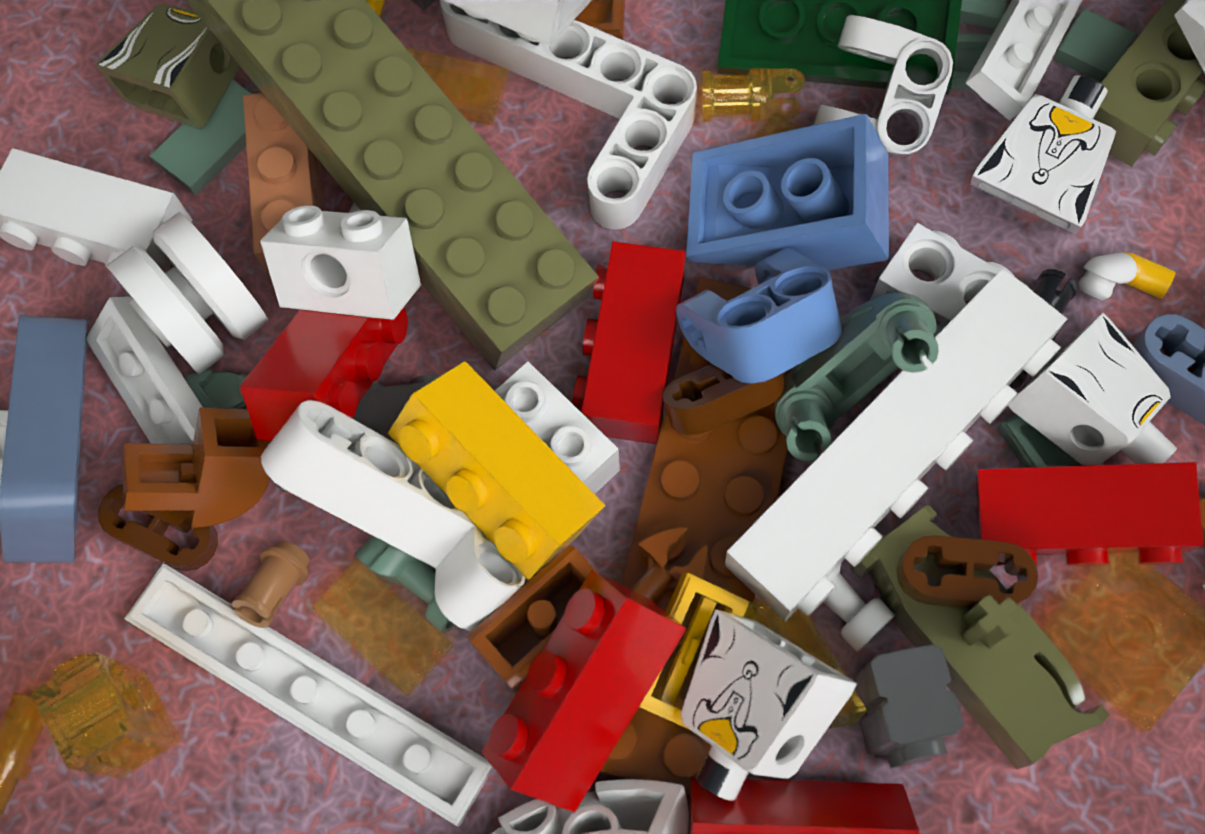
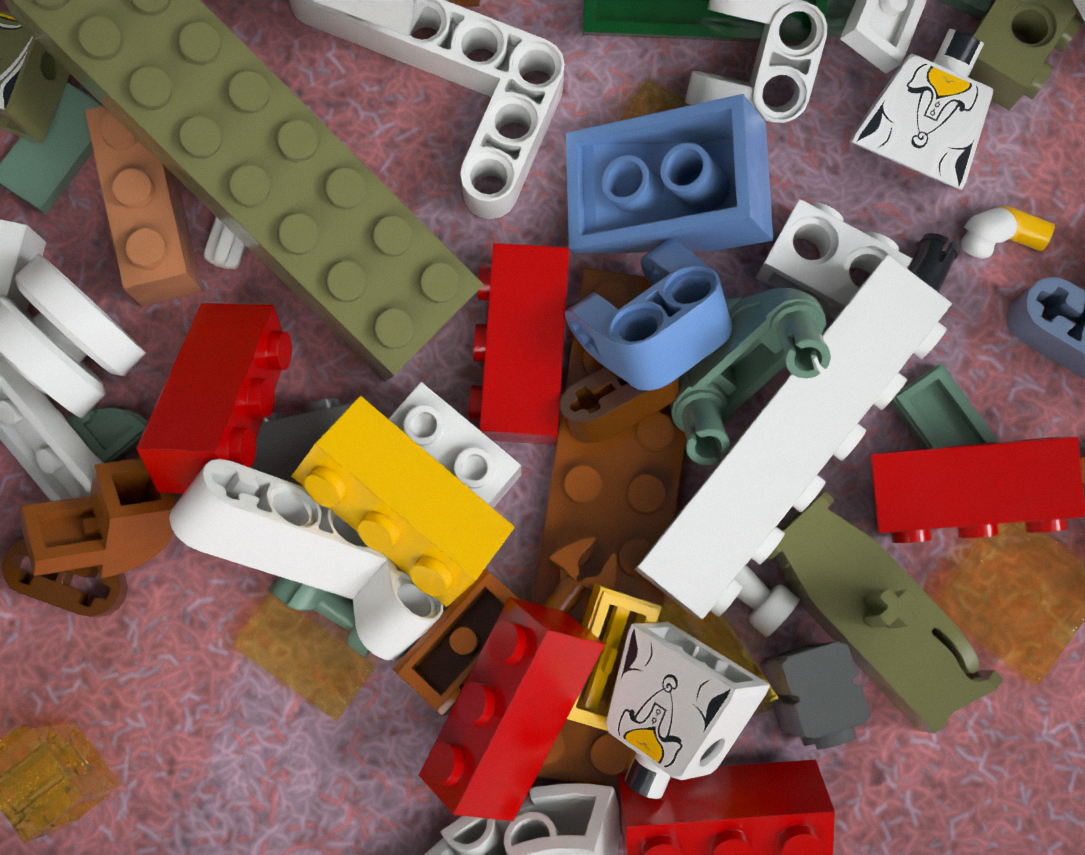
camera: 15 degrees left, 10 degrees up
white tile [124,563,493,827] -> none
medium nougat pin [231,541,310,628] -> none
white brick [260,206,421,320] -> none
clear yellow tile [405,47,509,126] -> none
clear yellow piece [700,68,805,123] -> none
reddish brown beam [896,535,1038,609] -> none
white torso [1008,313,1177,466] -> none

